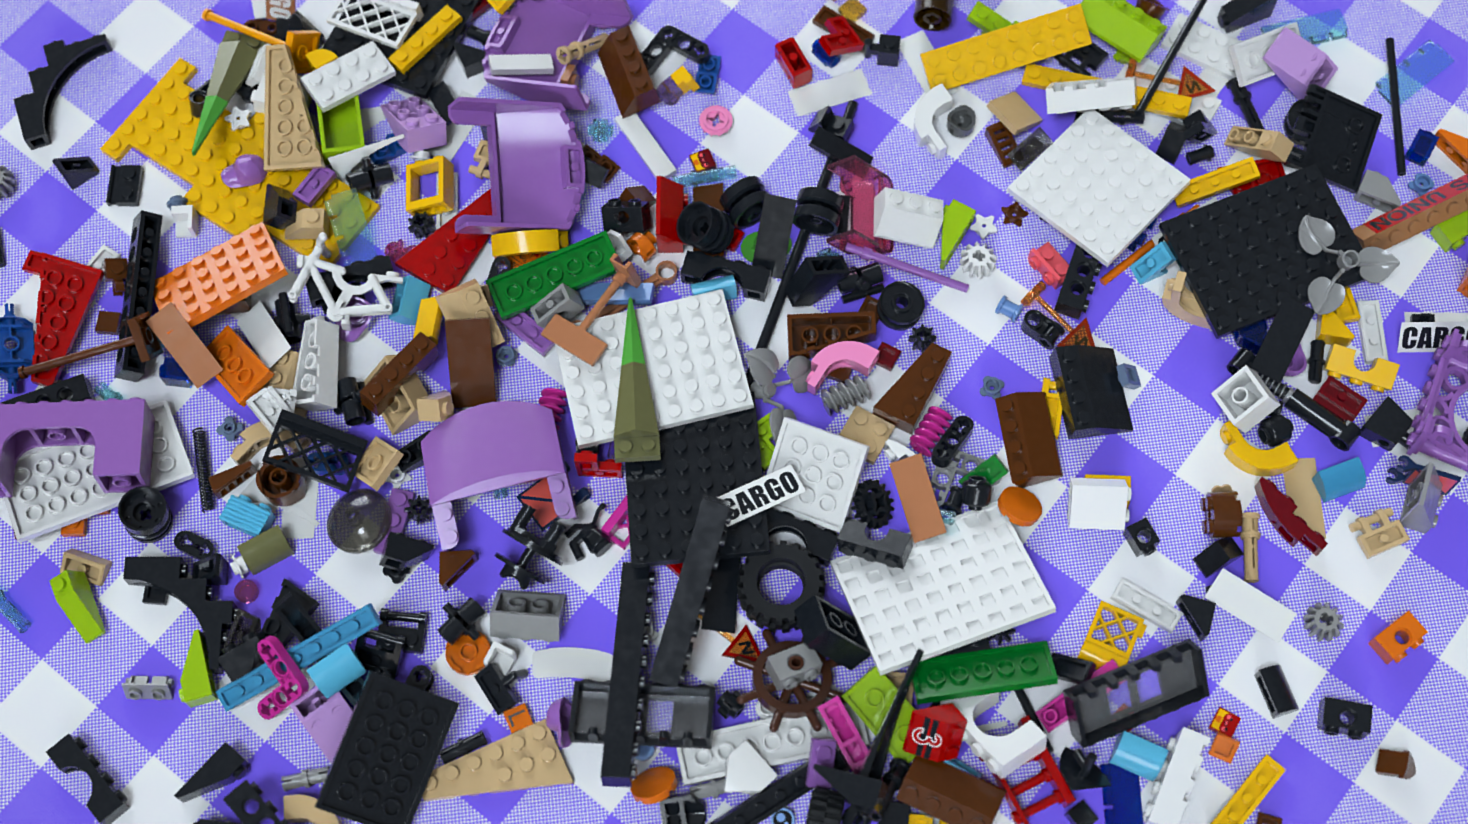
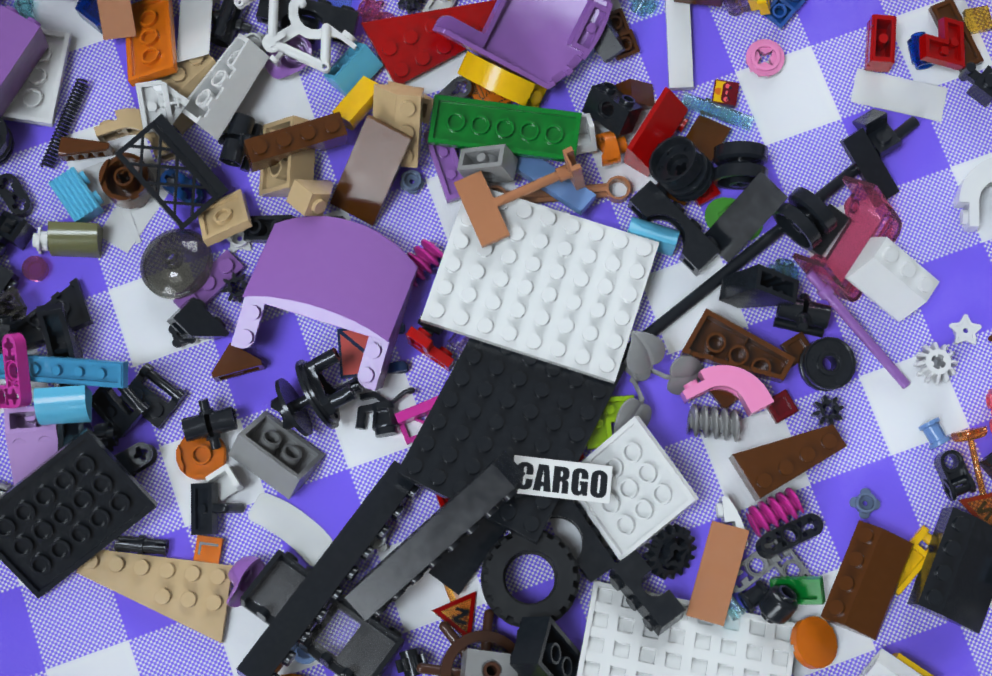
camera: 30 degrees right, 10 degrees up
sand blue plate [216,416,243,442] -> none
olive plate [614,297,661,463] -> none
tan plate [839,405,895,465] -> none
lime slope [940,199,976,270] -> none

